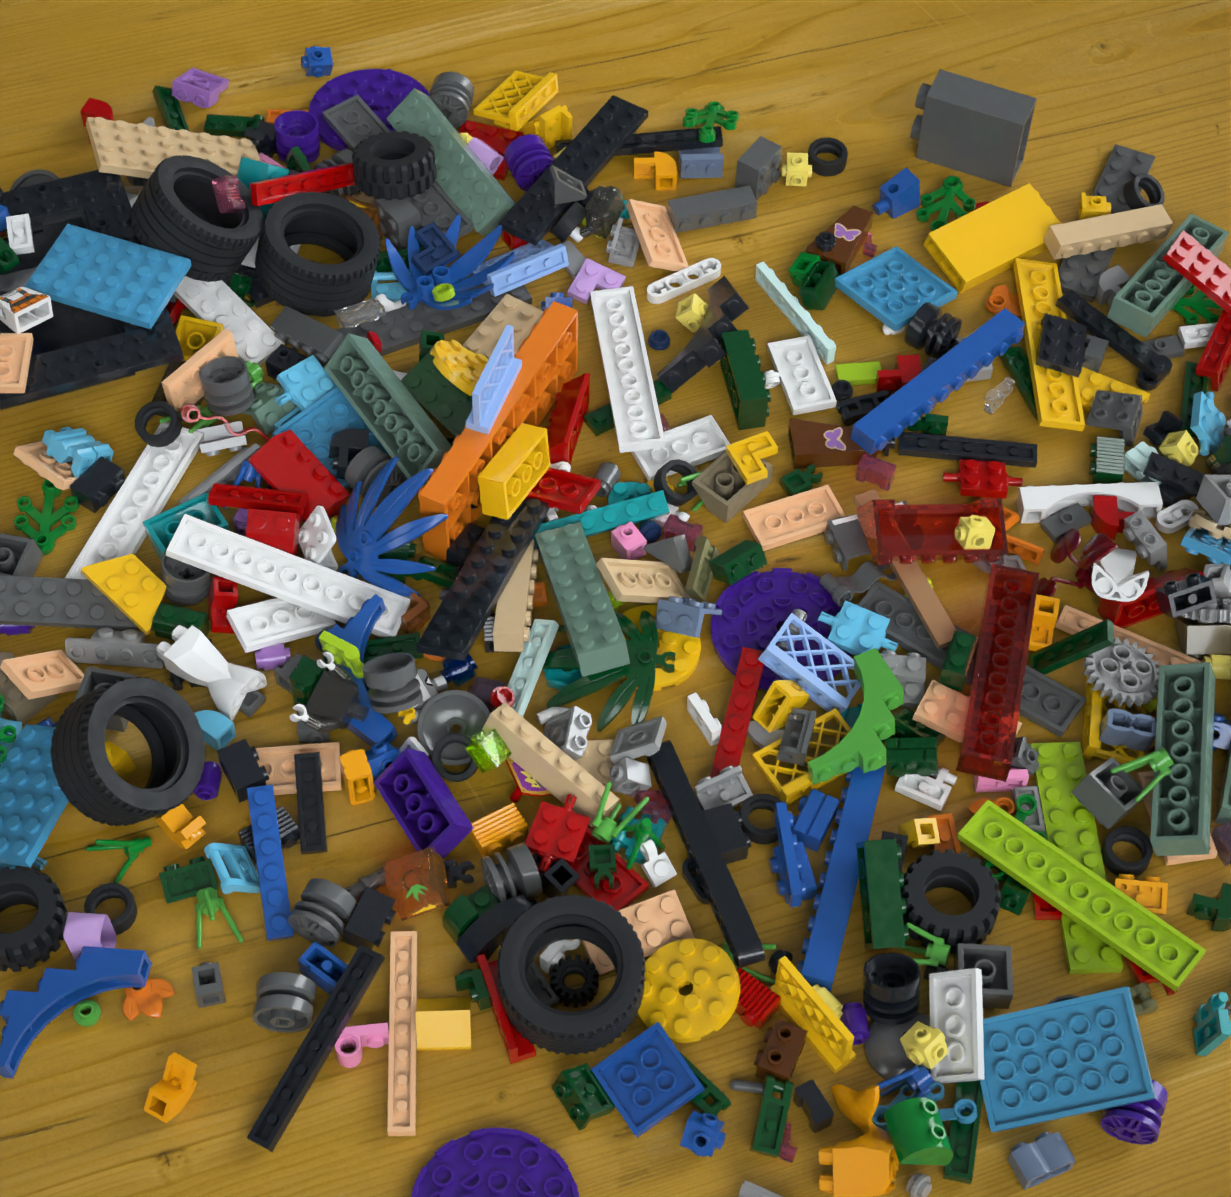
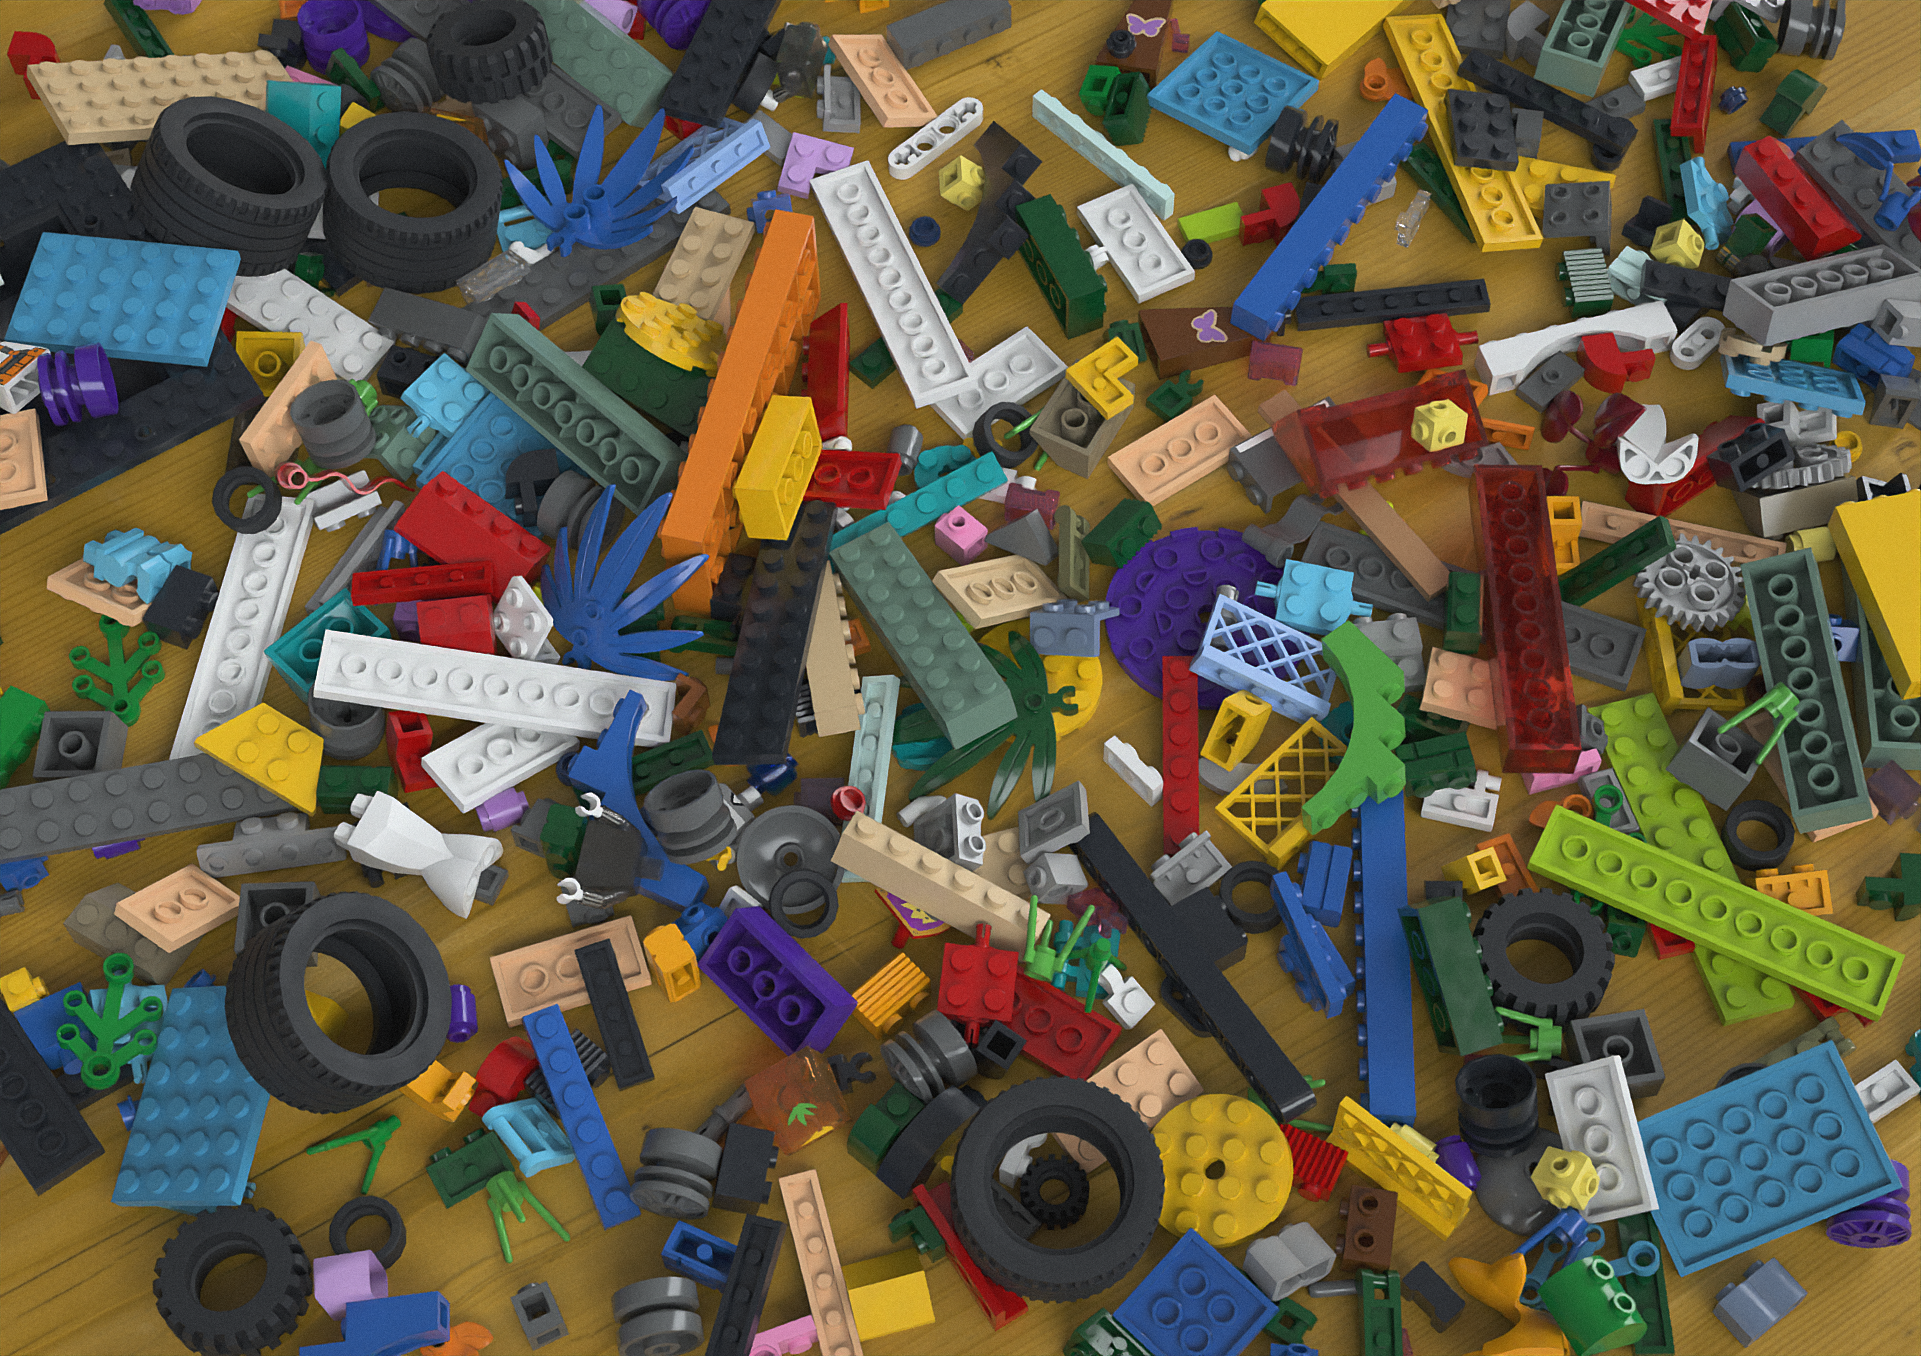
camera: 10 degrees left, 5 degrees up
medium azure brick [194,710,237,751] -> none
dark green plate [204,114,265,137] -> none
clear pink piece [212,175,246,213] -> none
black brick [217,739,269,803] -> none
red plate [250,163,356,206] -> none
lime plate [319,630,364,679] -> none
dark blue plate [411,222,460,276] -> none
lime tile [432,283,455,302] -> none
clear neon green brick [465,729,512,773] -> none
light blue fence [466,325,522,434] -> none
dark grey slope [549,165,587,205] -> none
dark green plate [589,844,616,889] -> none
dark blue plate [639,521,662,544] -> none
black plate [768,950,793,975] -> none
dark grey hinge [777,708,817,766] -> none
black plate [836,390,892,426] -> none
light grey plate [1123,510,1167,572] -> none
none -> dark purple wheel [37,342,119,427]
none -> red brick [468,1036,539,1117]
none -> dark green bracket [1103,320,1148,364]
none -> light grey brick [1242,1222,1337,1301]
none -> white plate [1855,1060,1921,1123]

